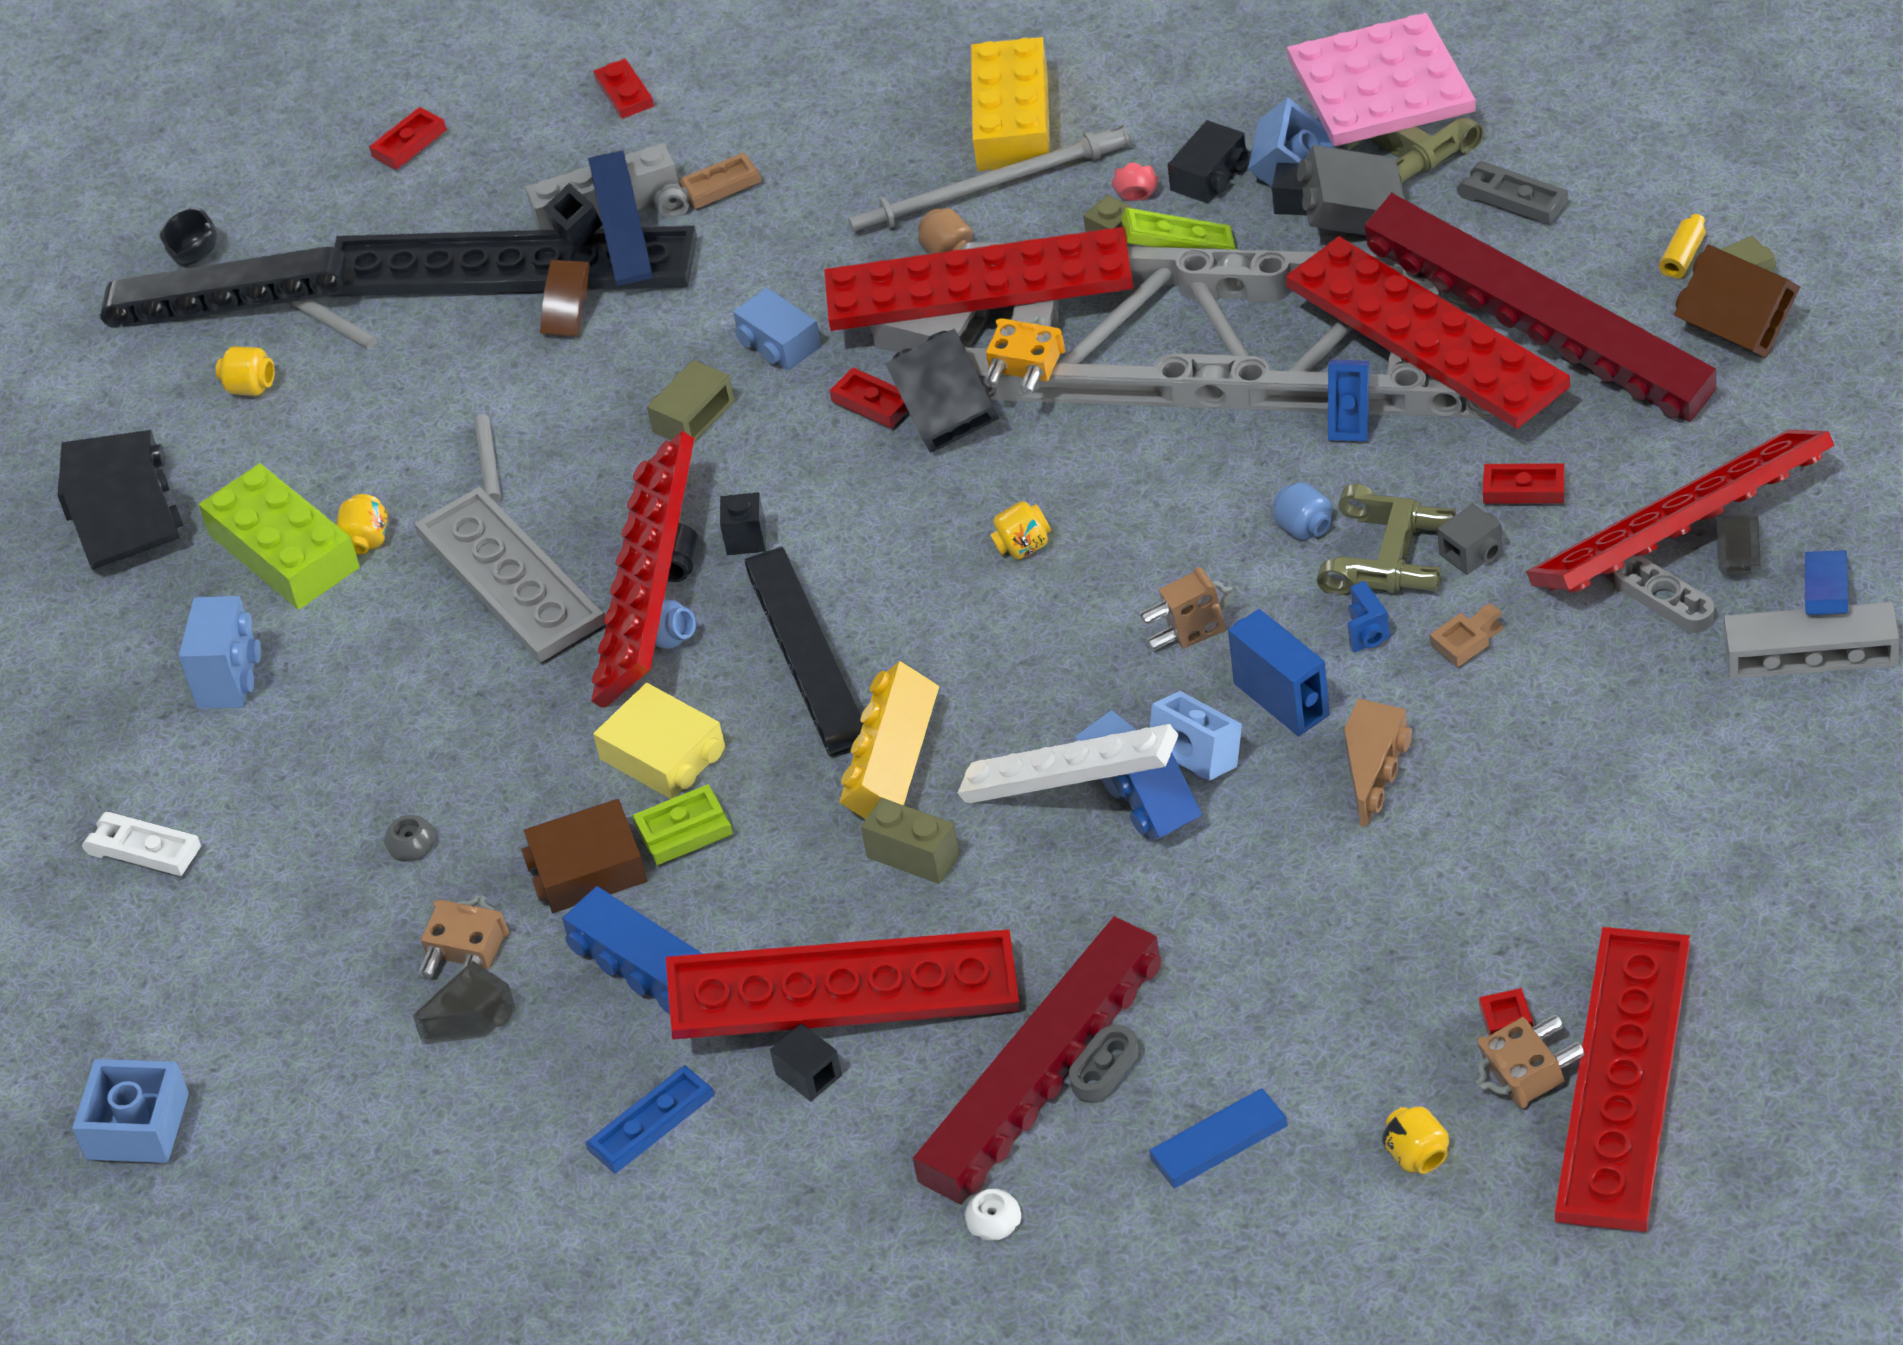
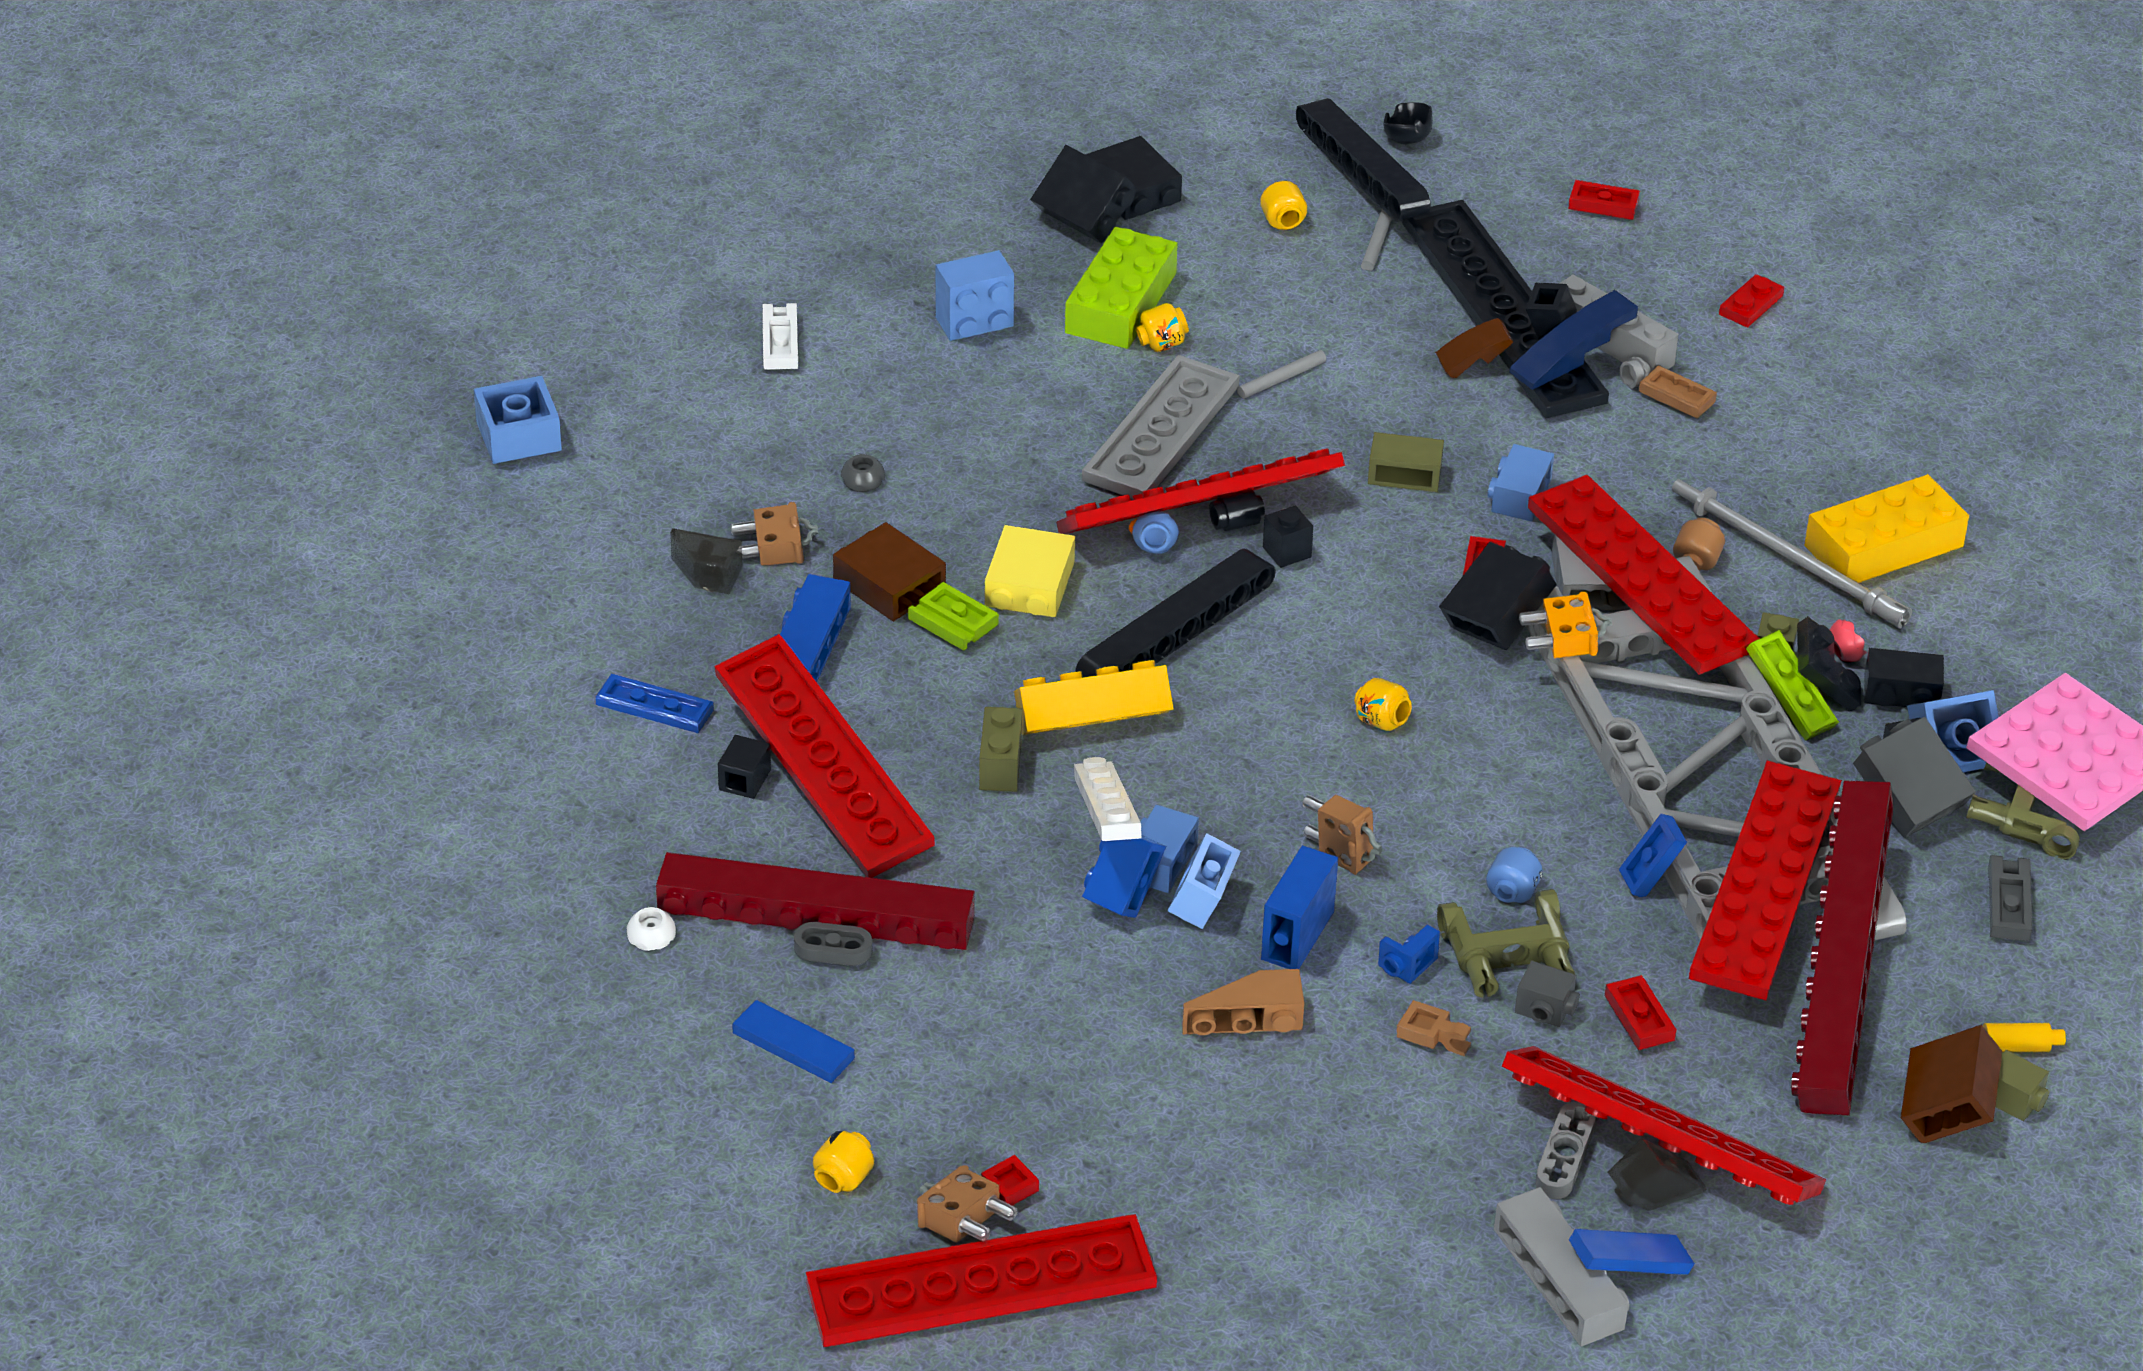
camera: 55 degrees right, 5 degrees down
none -> black plate [1797,616,1861,711]

